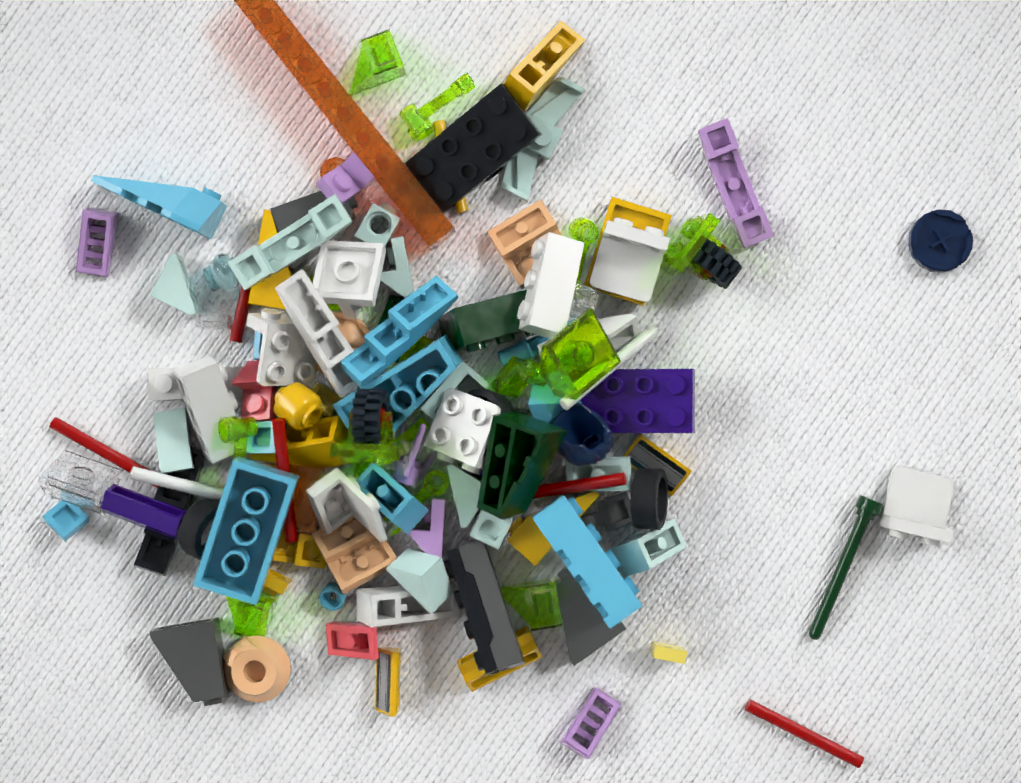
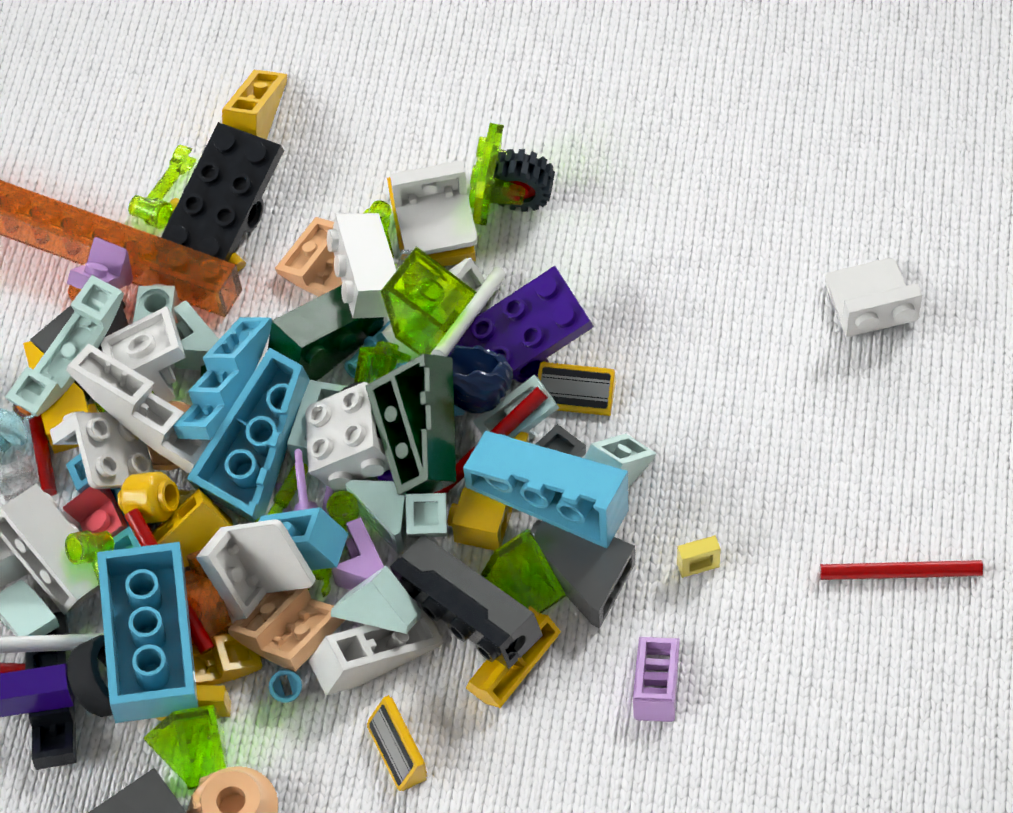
camera: 25 degrees left, 30 degrees down
coral slope [326,621,379,660] -> none
plate [330,388,409,464] -> none
clear neon green slope [349,29,407,97] -> none
light aqua plate [500,77,585,202] -> none
black tyre [630,468,668,530] -> none
lavender slope [698,118,774,248] -> none
dark green piece [809,495,883,640] -> none
dark blue tile [908,209,973,273] -> none

